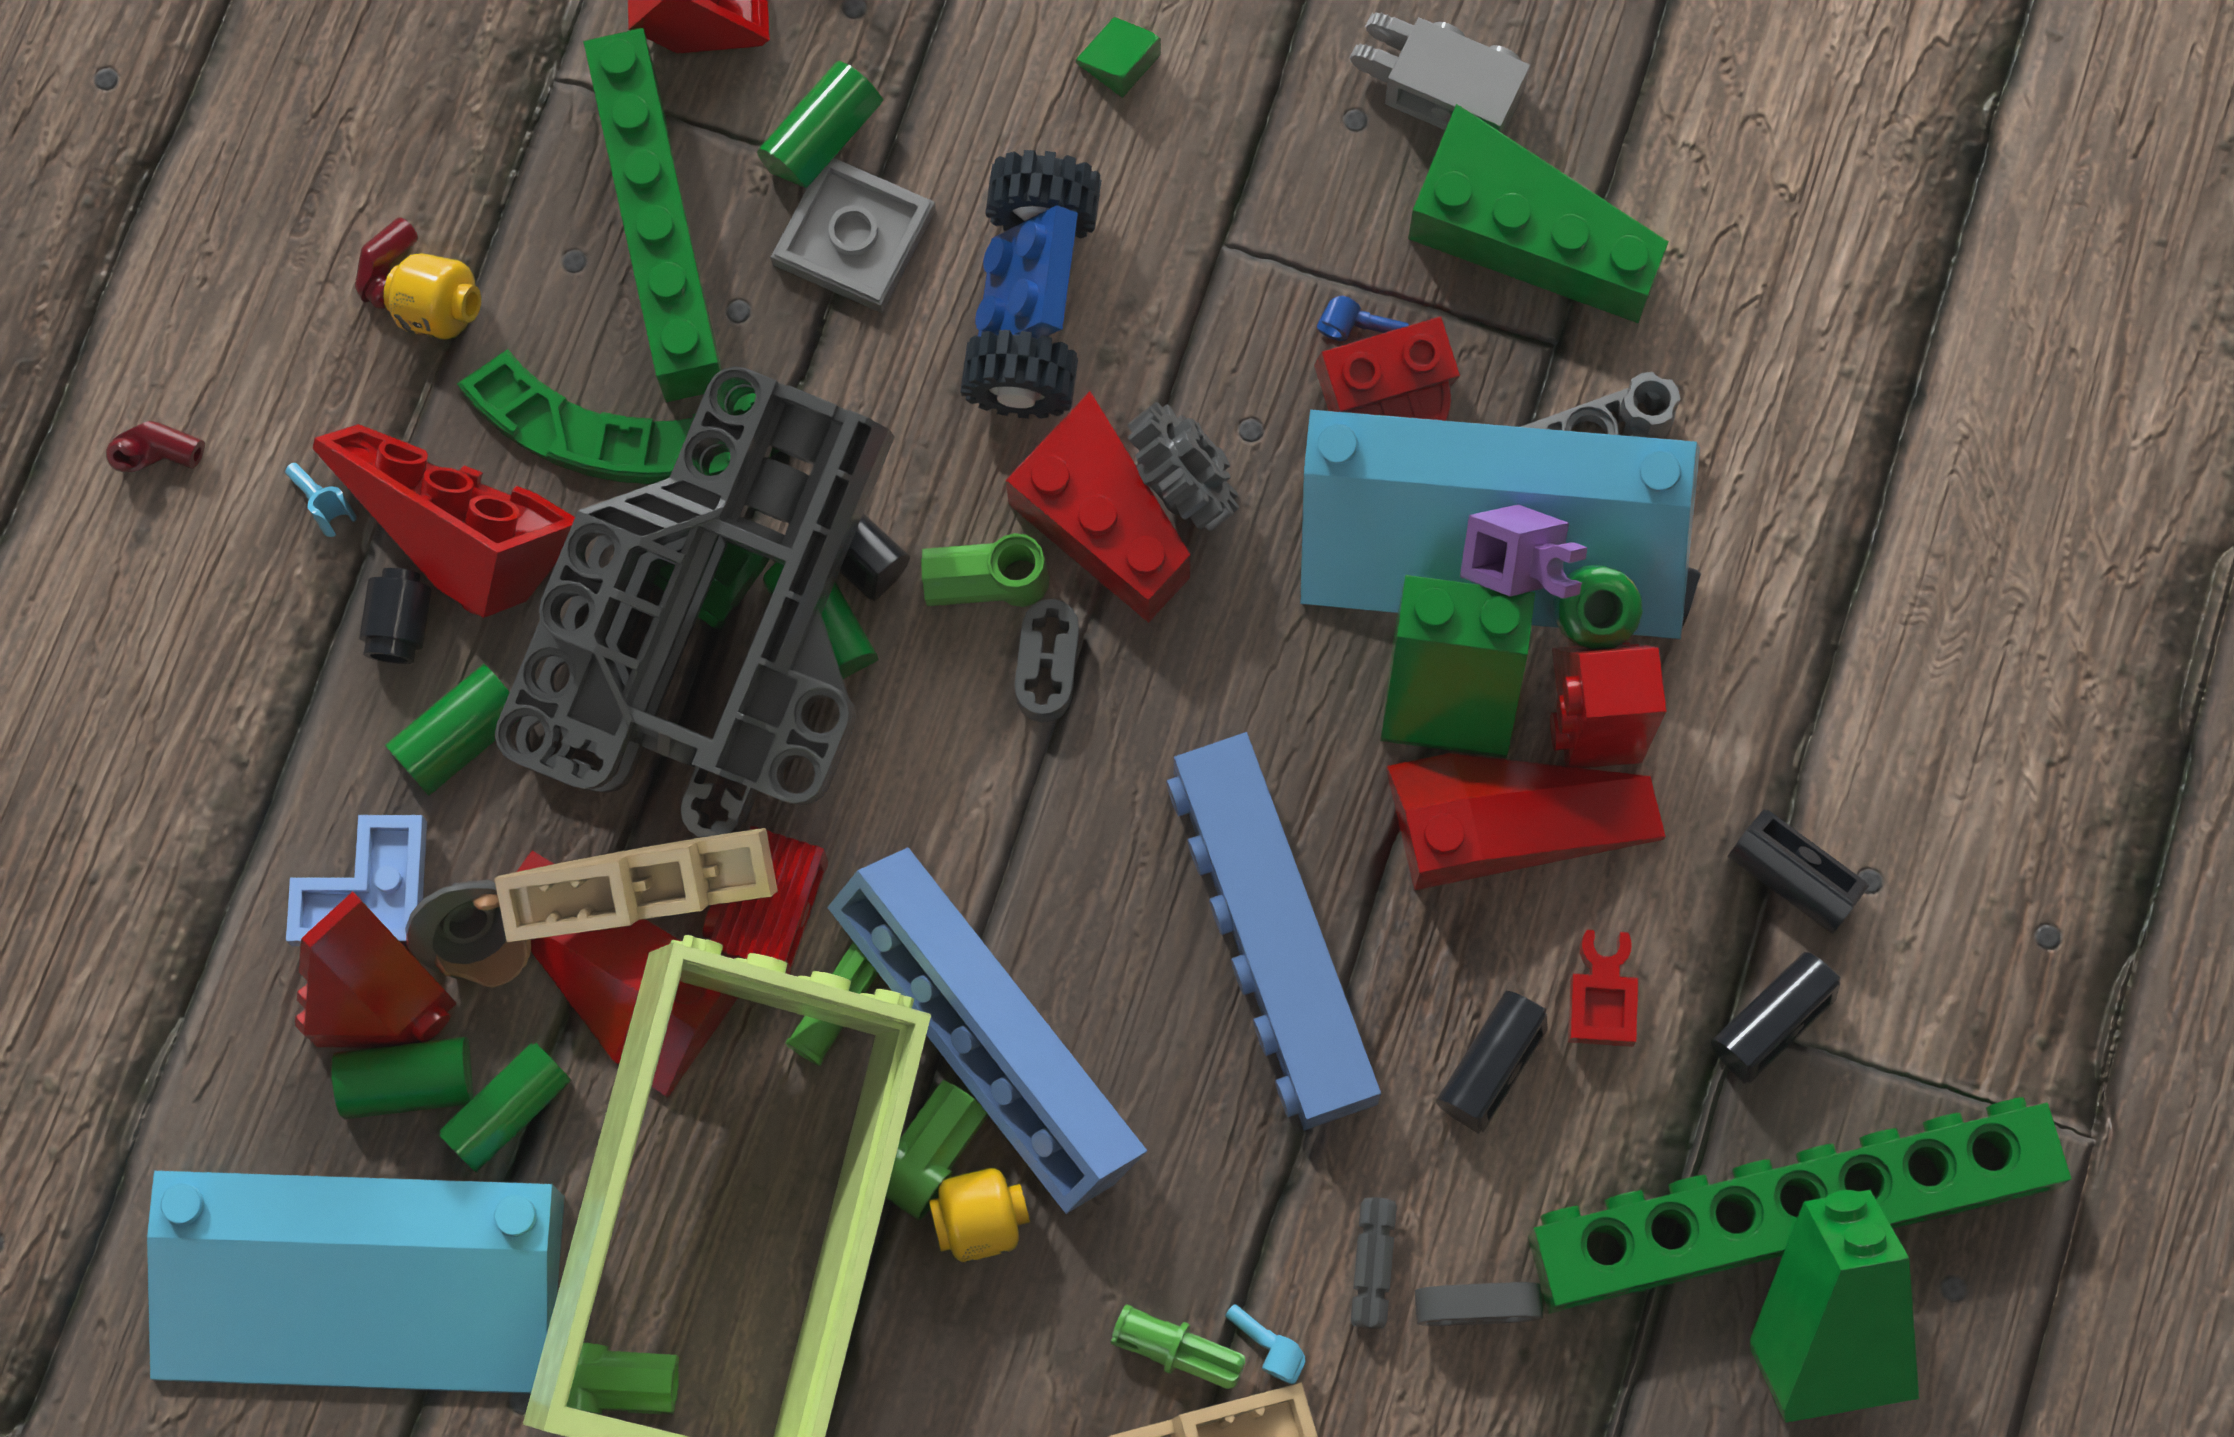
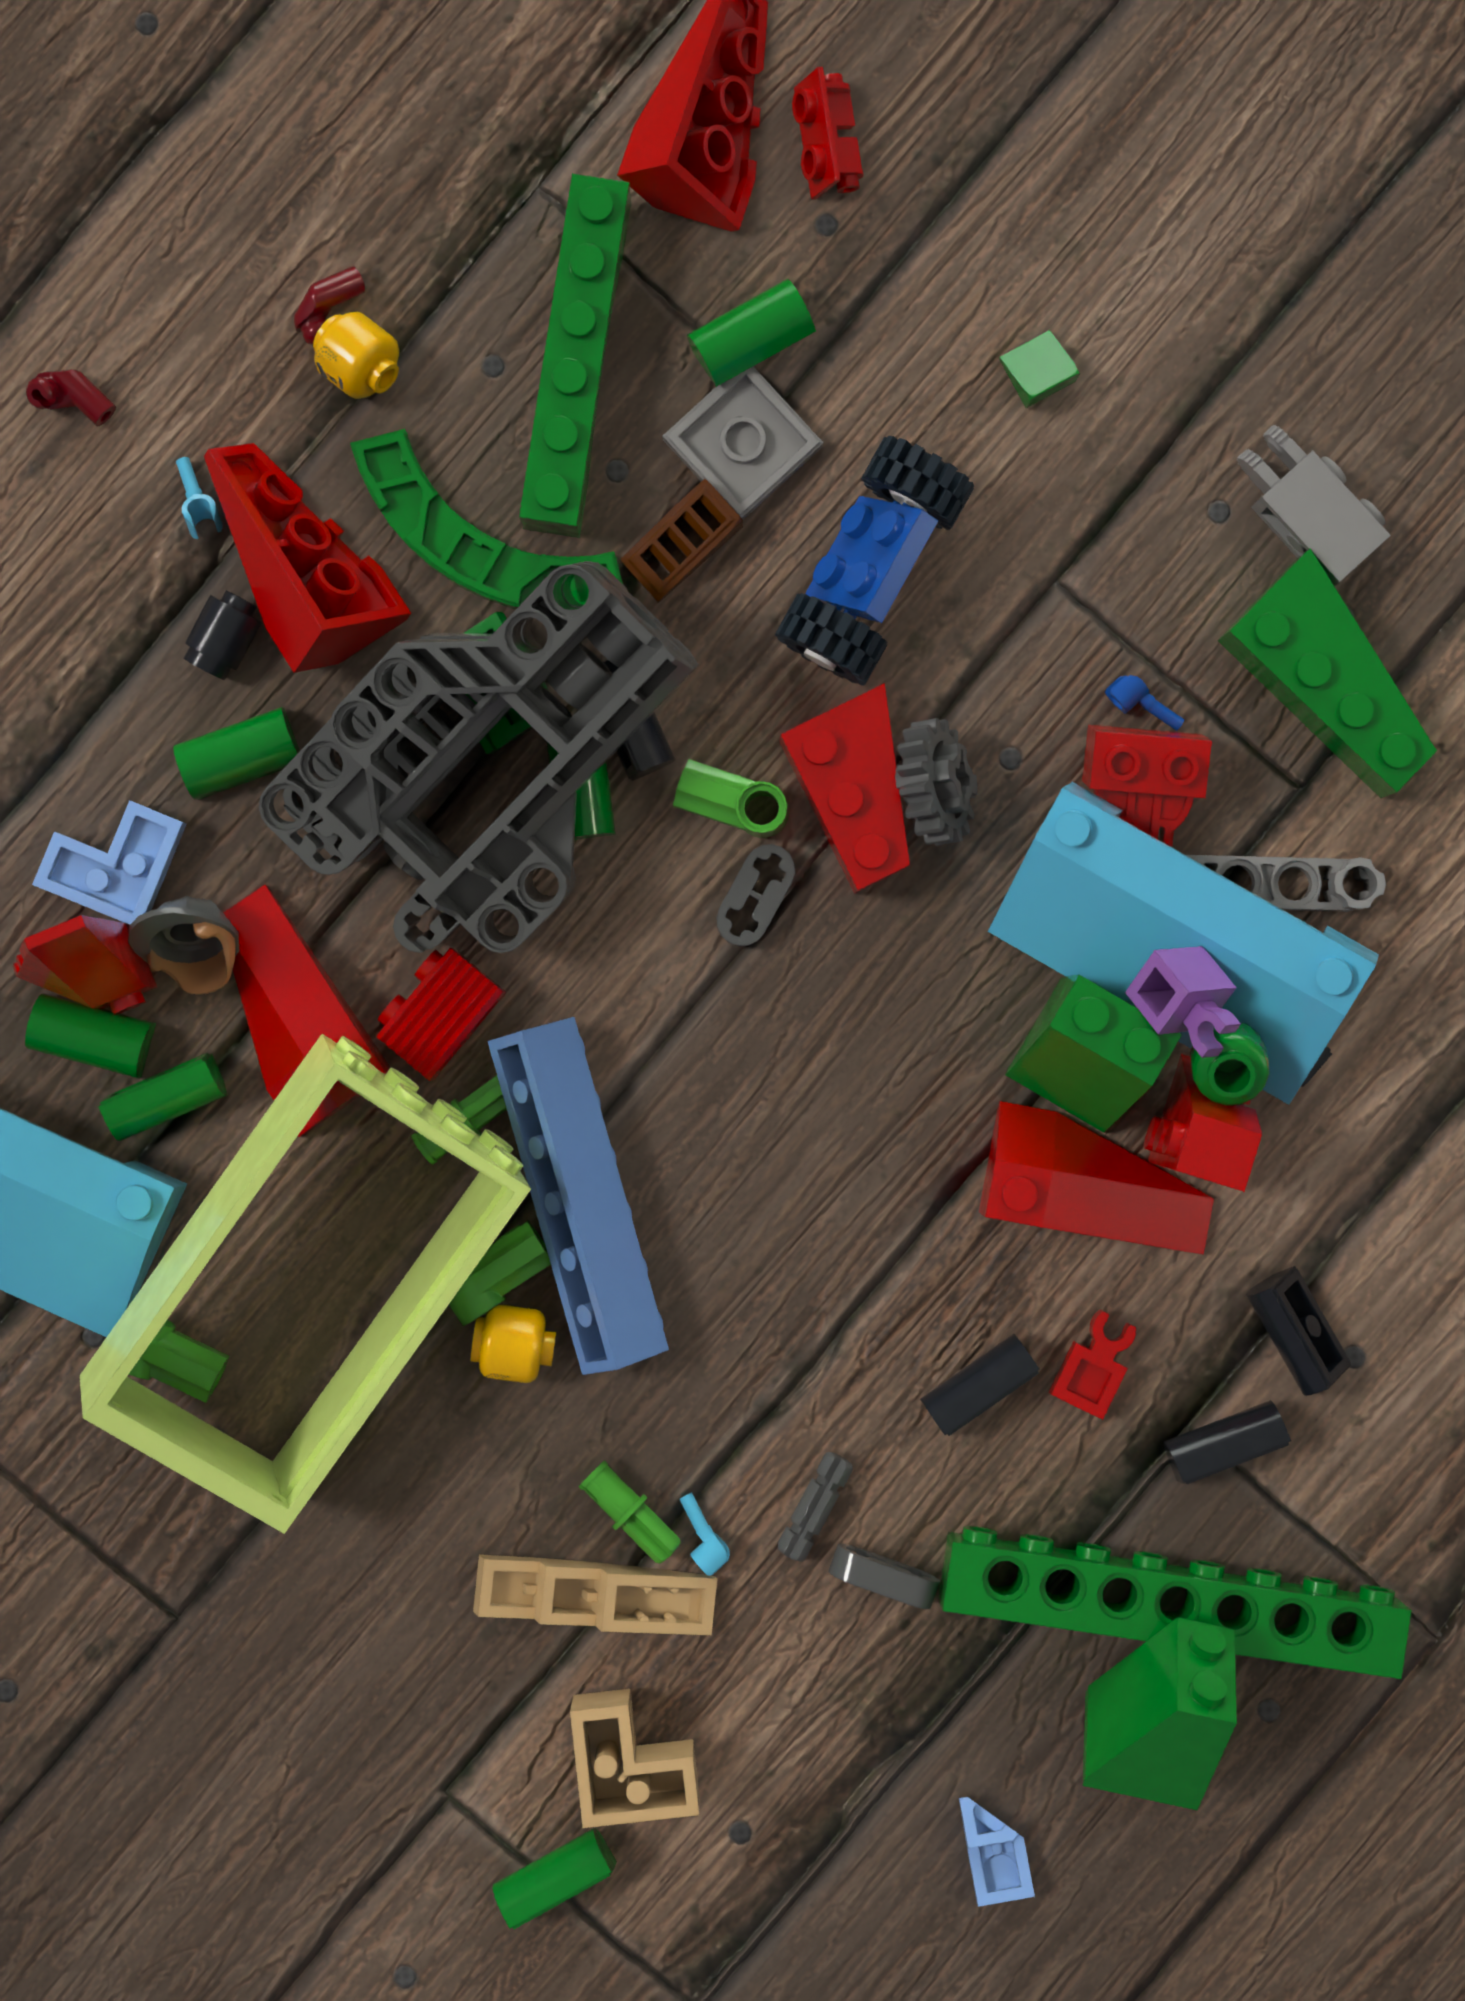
camera: 20 degrees right, 15 degrees up
tan slope [494,828,778,942] -> none
medium blue brick [1166,732,1381,1130] -> none
none -> reddish brown slope [620,479,743,603]

